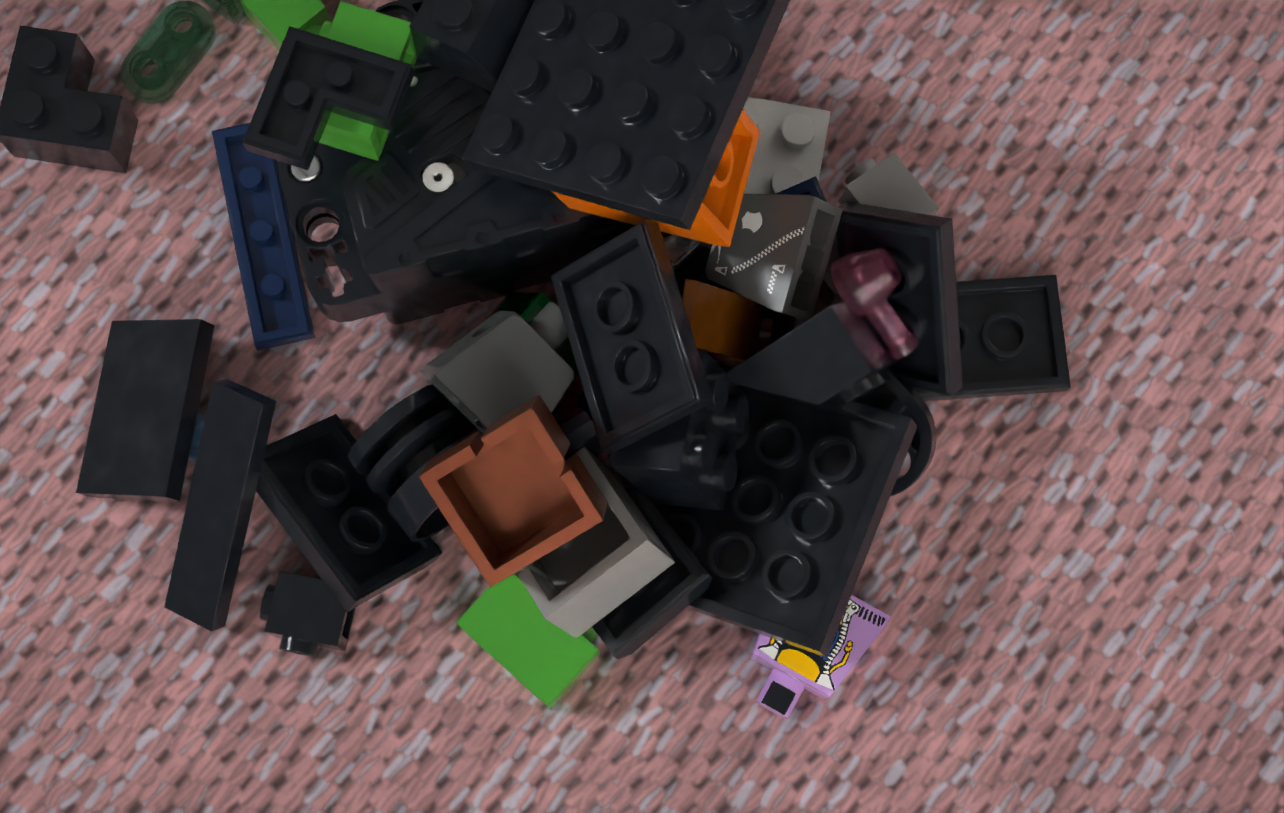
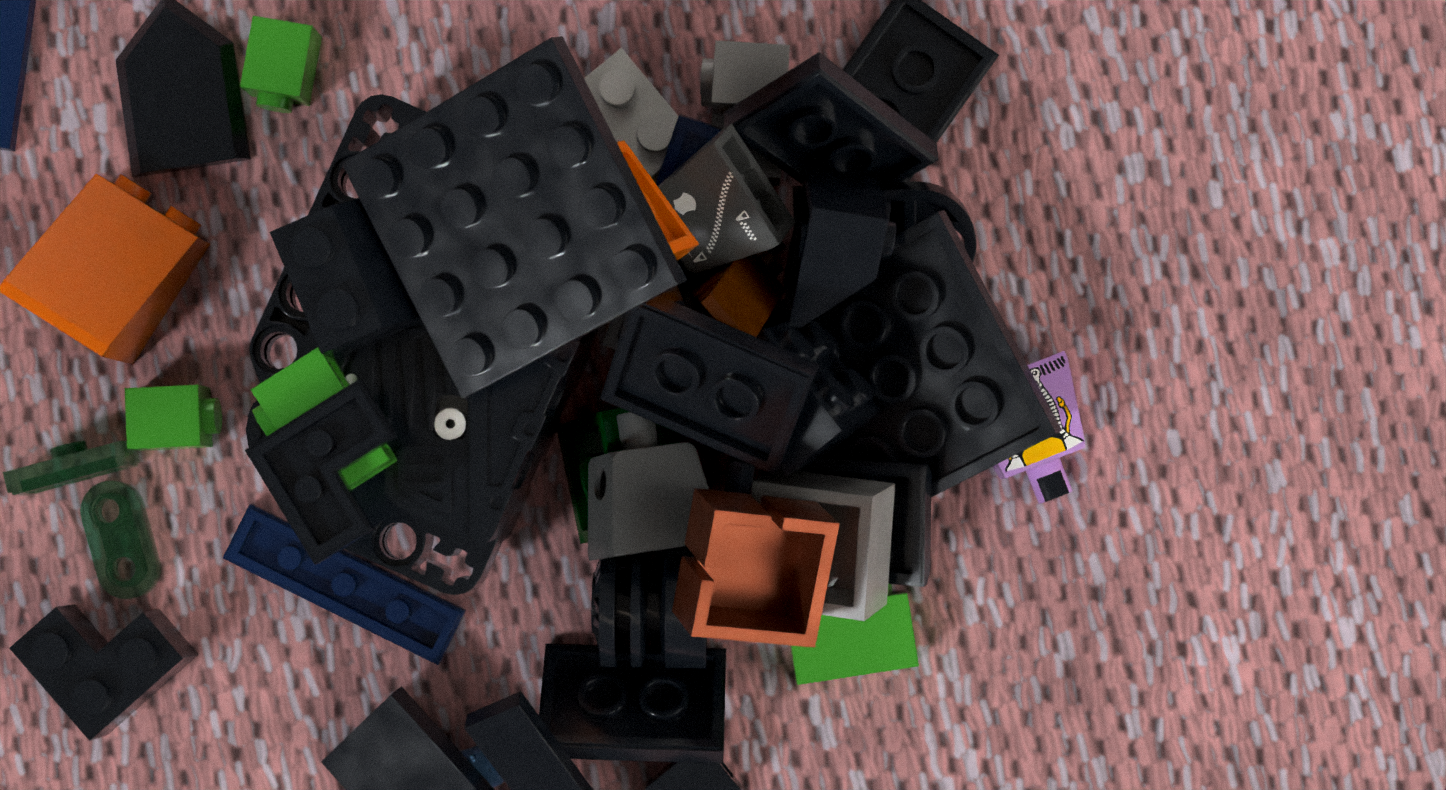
camera: 45 degrees left, 10 degrees up
clear pink bar [830,248,919,359] -> none

